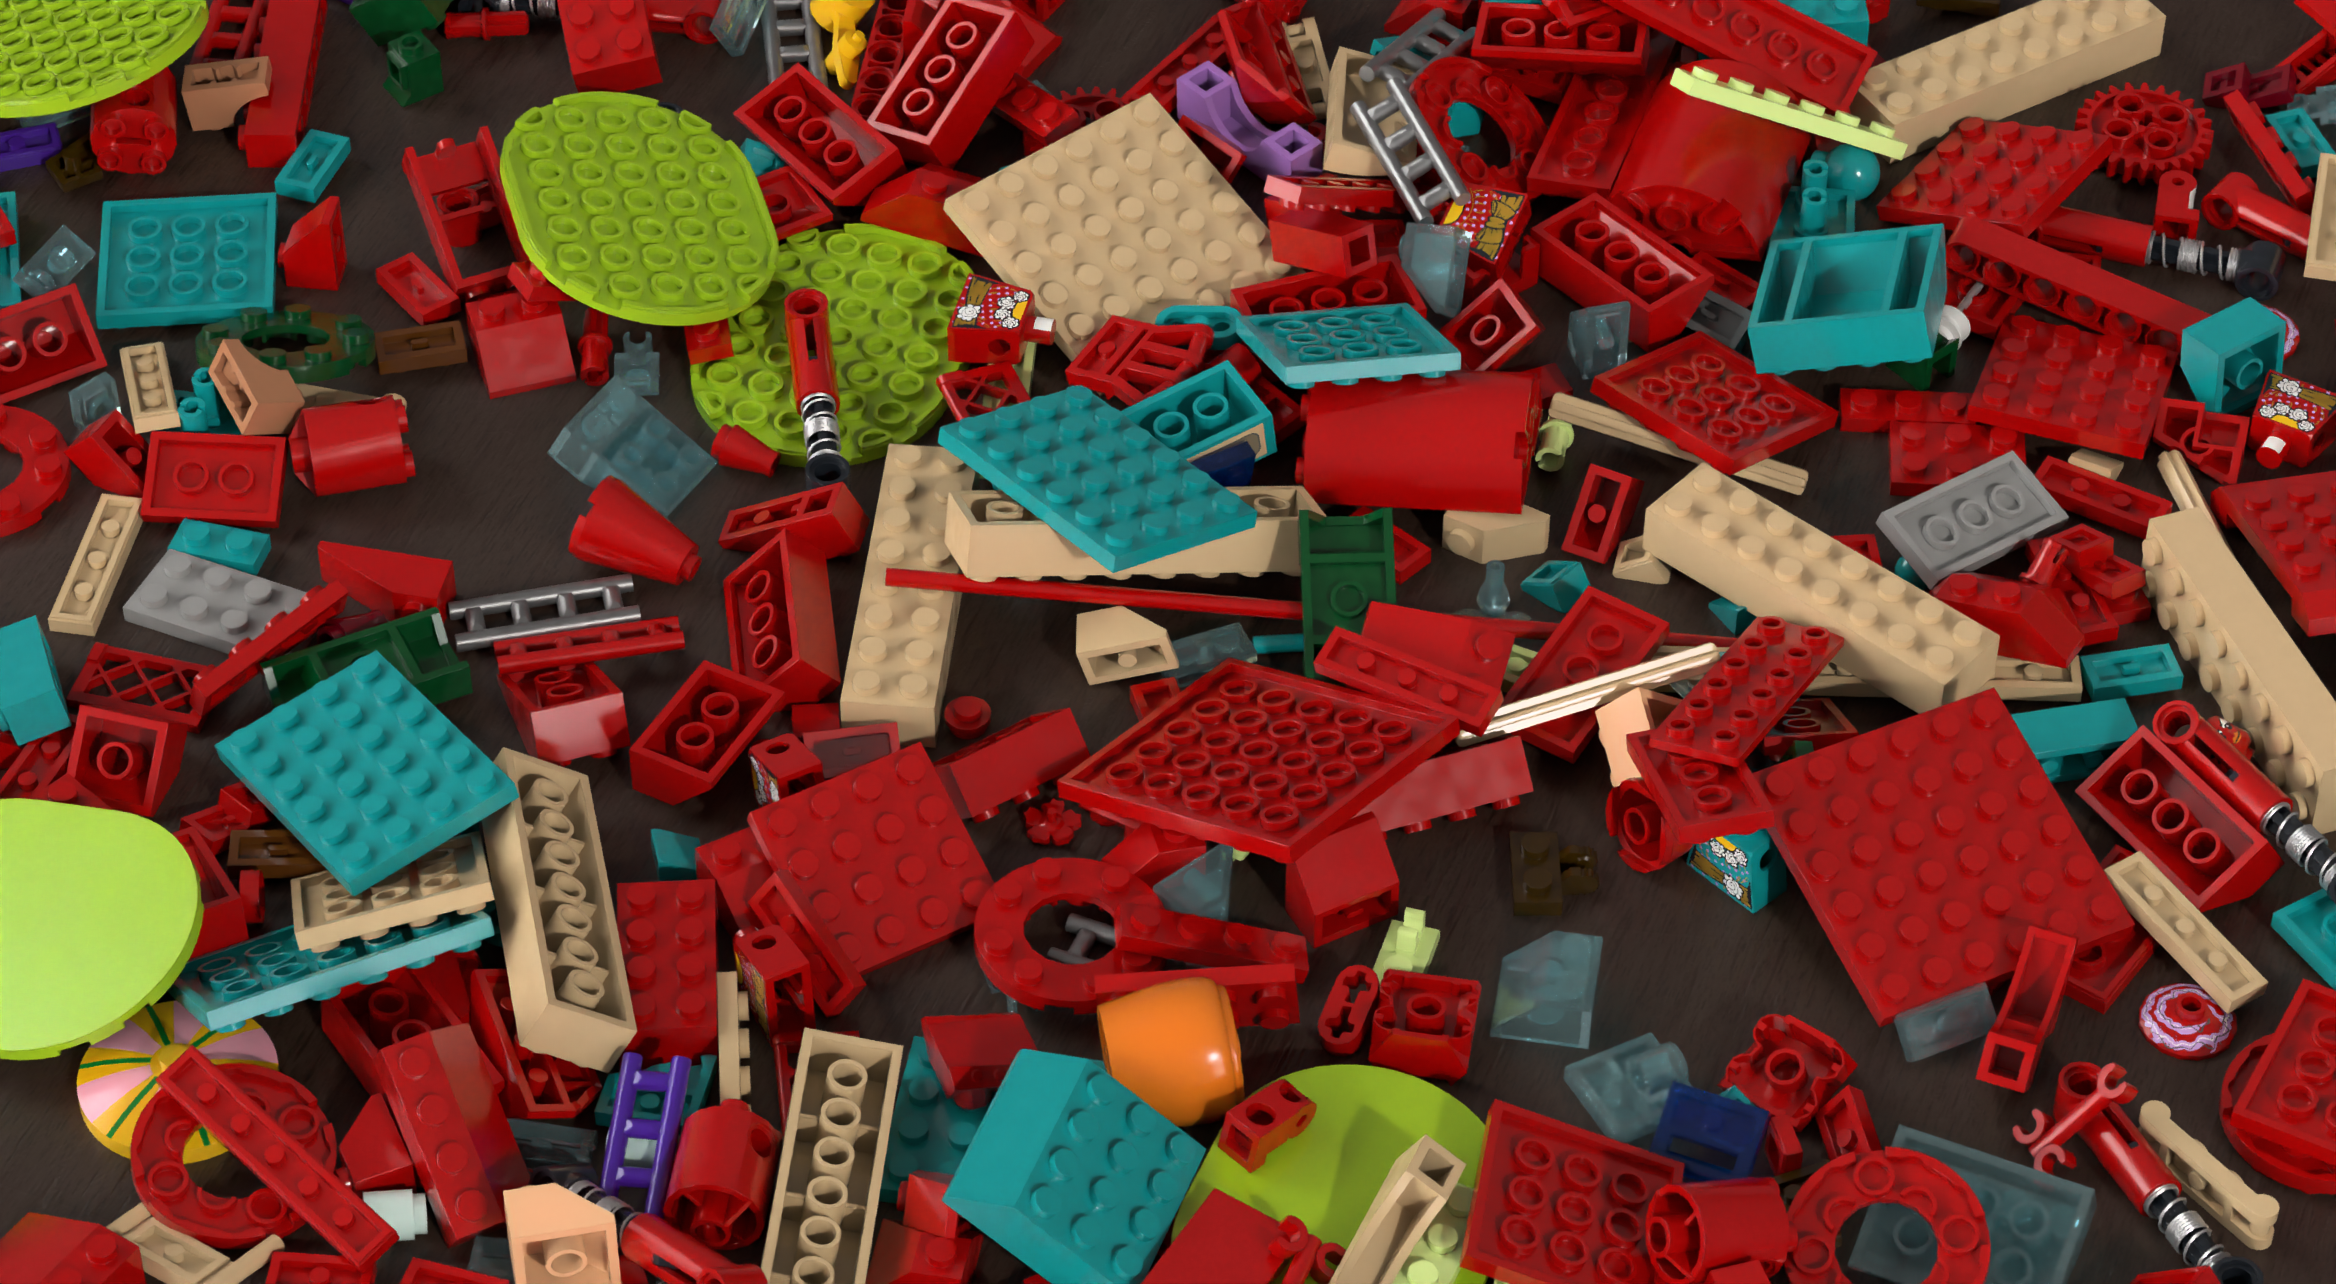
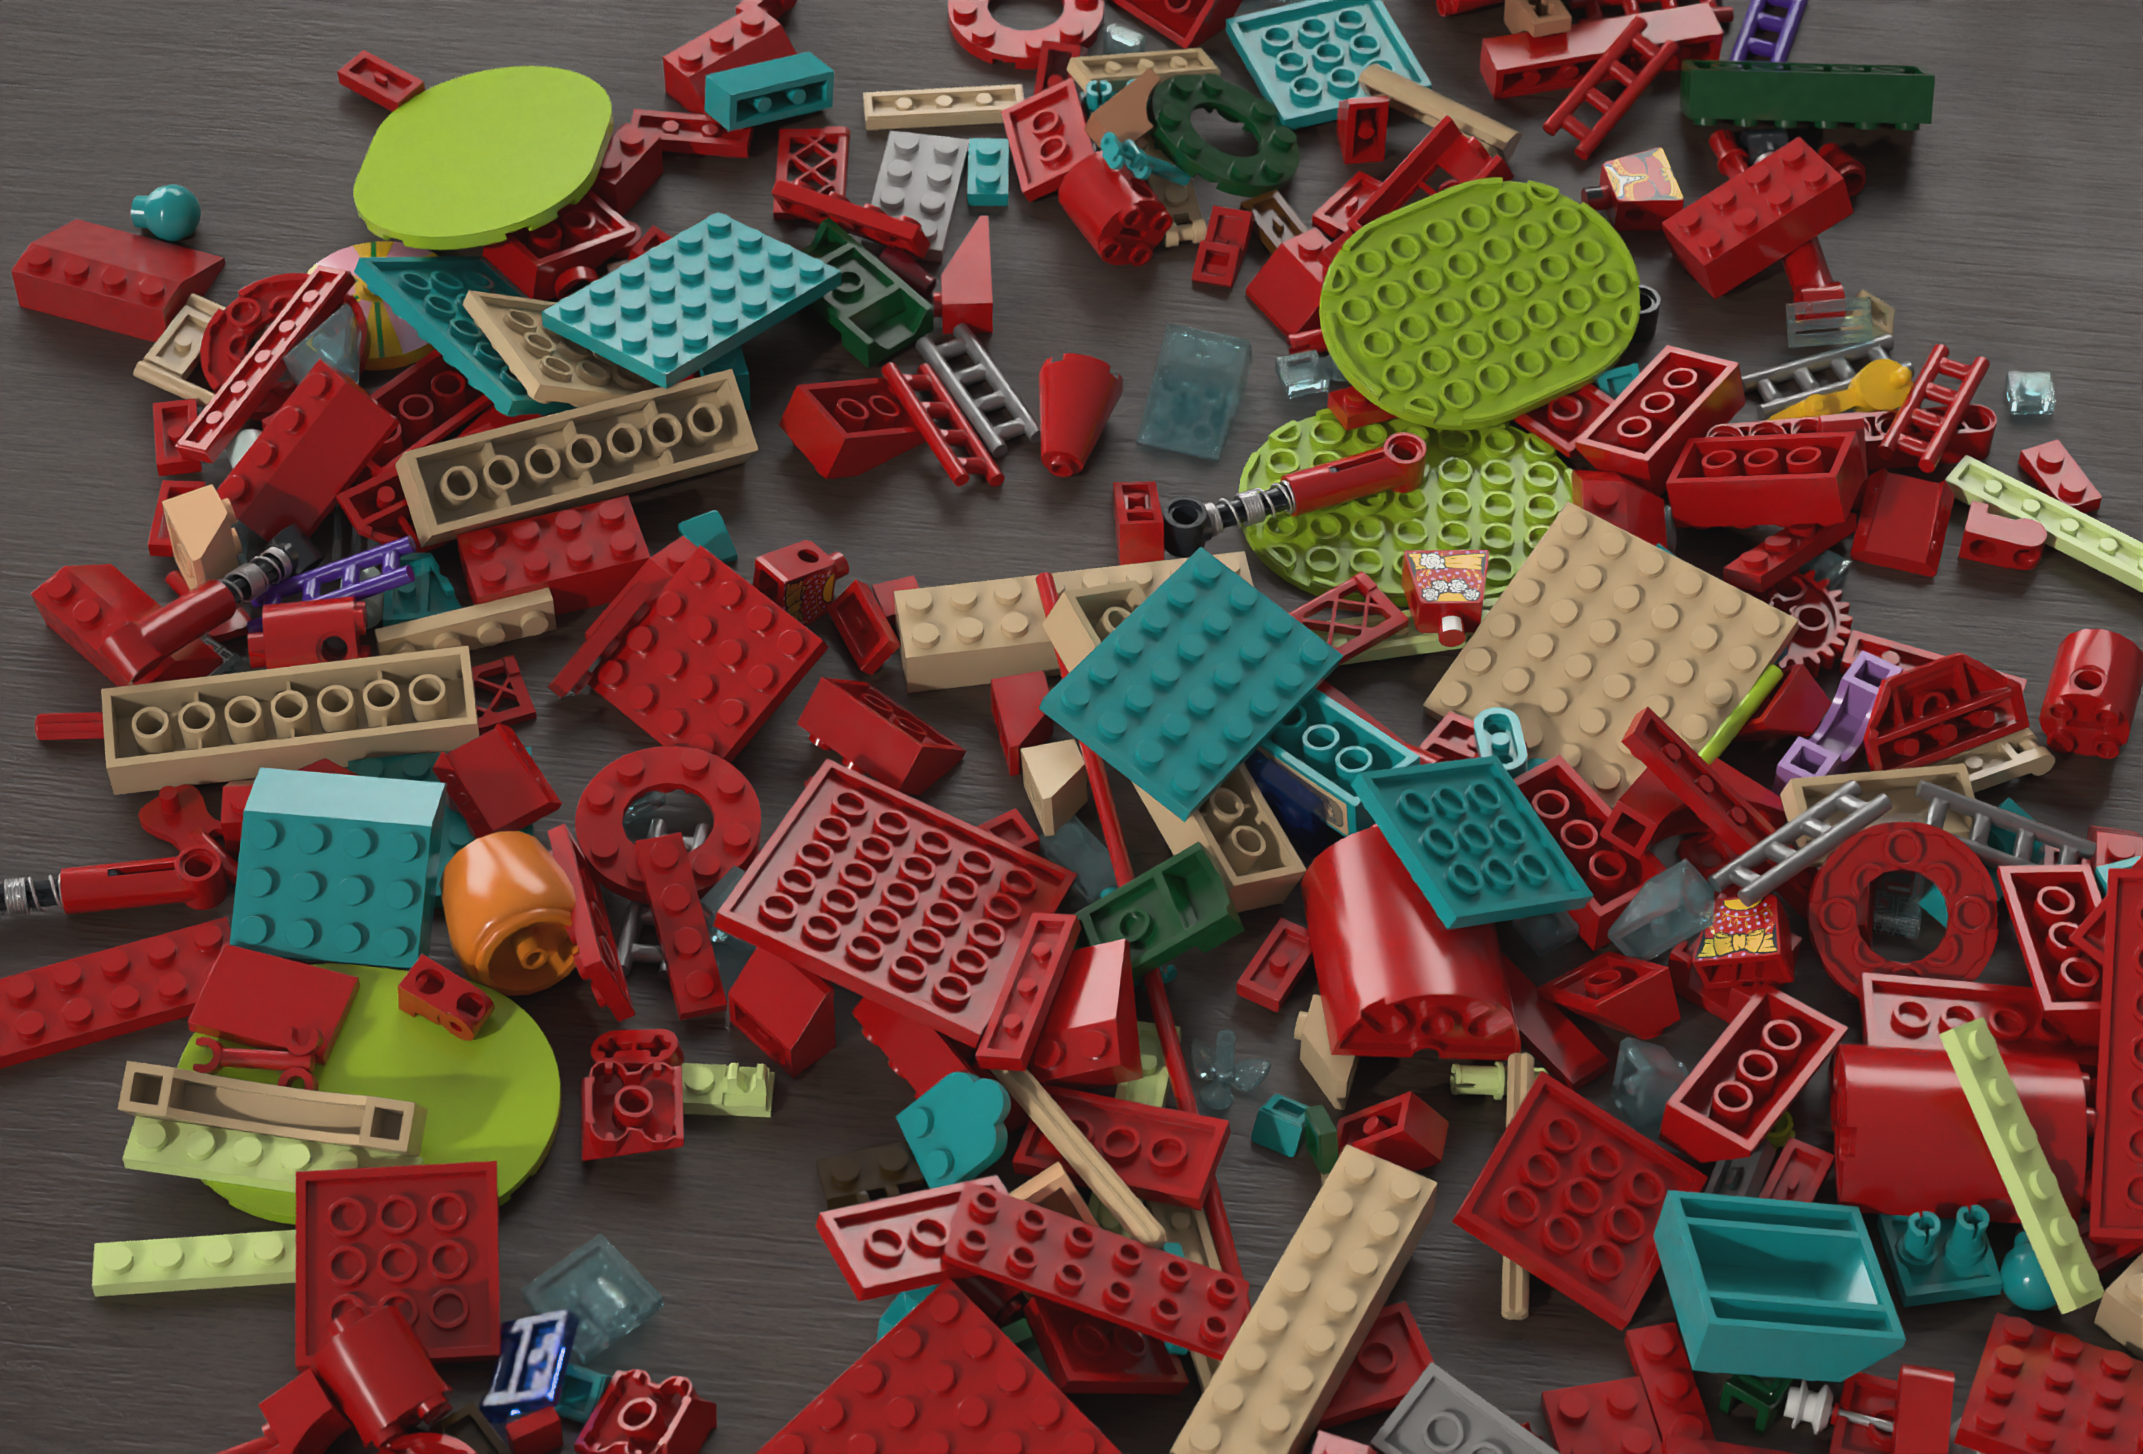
camera: 75 degrees right, 5 degrees up
red slope [66,704,189,817] -> none
teal plate [274,129,351,203] -> none
dark green window [382,30,444,108] -> none
red slope [629,660,786,806] -> none
red cone [711,424,781,477] -> none
red slope [723,528,841,712] -> none
red torso [732,925,816,1047] -> none
red plate [944,696,991,739] -> none
red plate [1065,315,1215,406] -> none
clear light blue slope [1490,931,1603,1049] -> none
none -> clear light blue slope [283,303,362,385]
none -> teal plate [896,1072,1011,1189]
none -> red slope [991,670,1054,776]
none -> teal piece [1101,132,1191,186]
none -> red slope [1191,205,1255,288]
none -> dark green tile [1305,1105,1339,1174]
none -> tan slope [1358,63,1522,164]
none -> red bar [1542,16,1679,160]
none -> red torso [1581,147,1684,231]
none -> lime bar [1698,664,1783,765]

